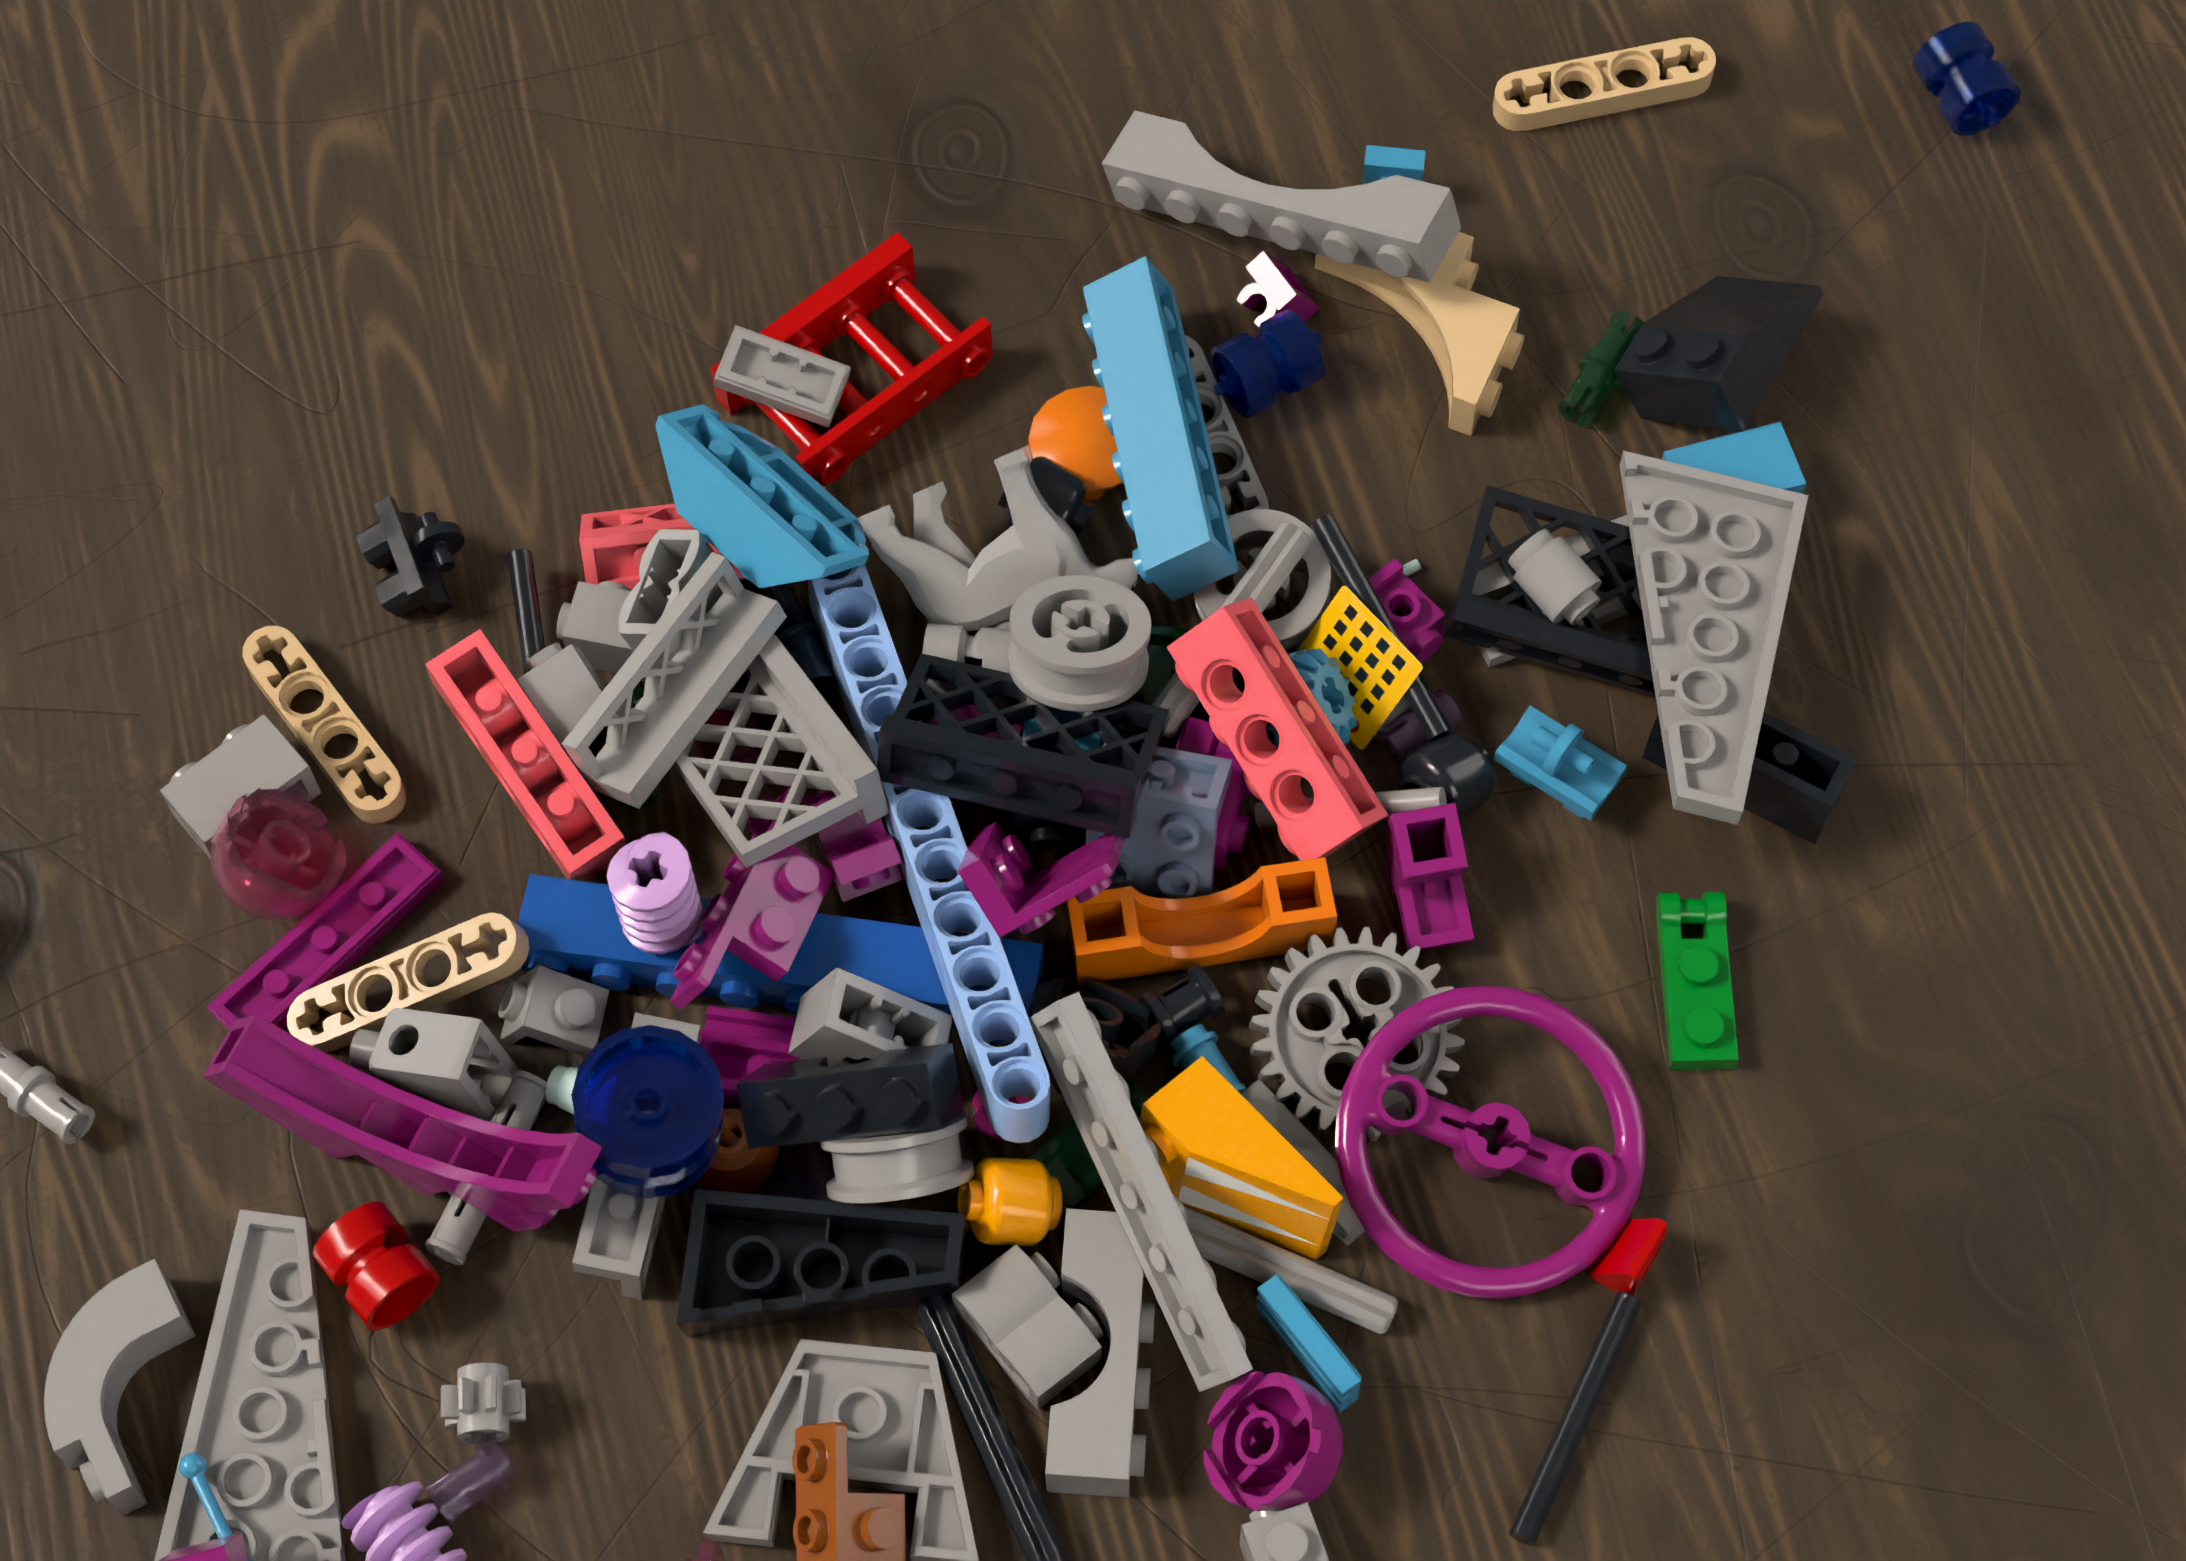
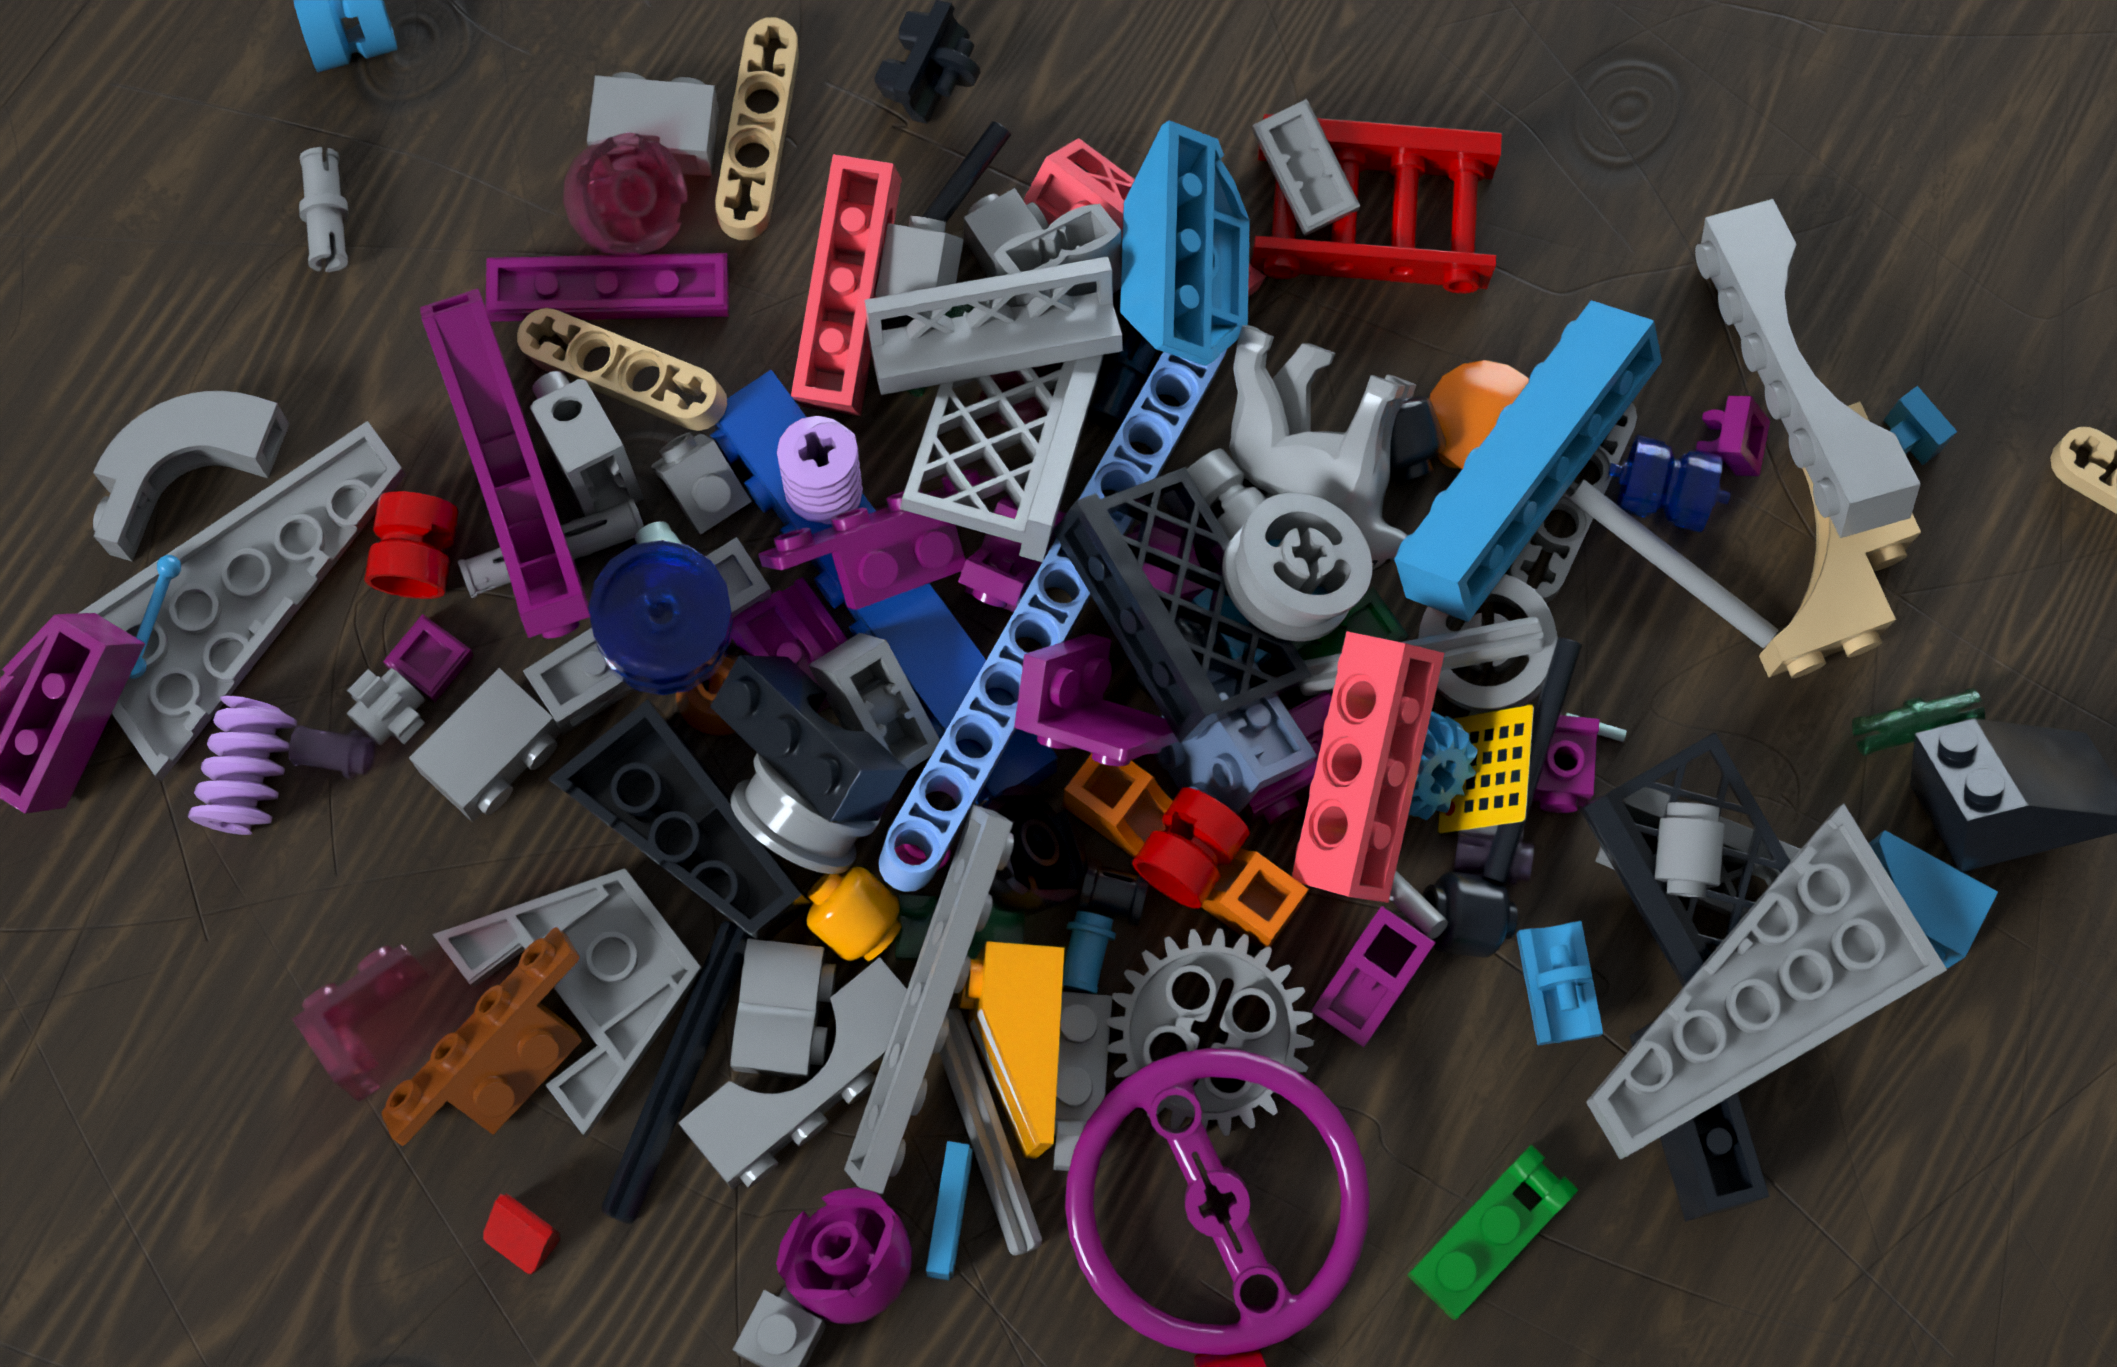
camera: 40 degrees right, 10 degrees up
none -> magenta tile [383,614,474,703]
none -> light grey brick [409,668,561,822]
none -> red wheel [1132,787,1250,909]
none -> light grey bar [1568,479,1778,648]

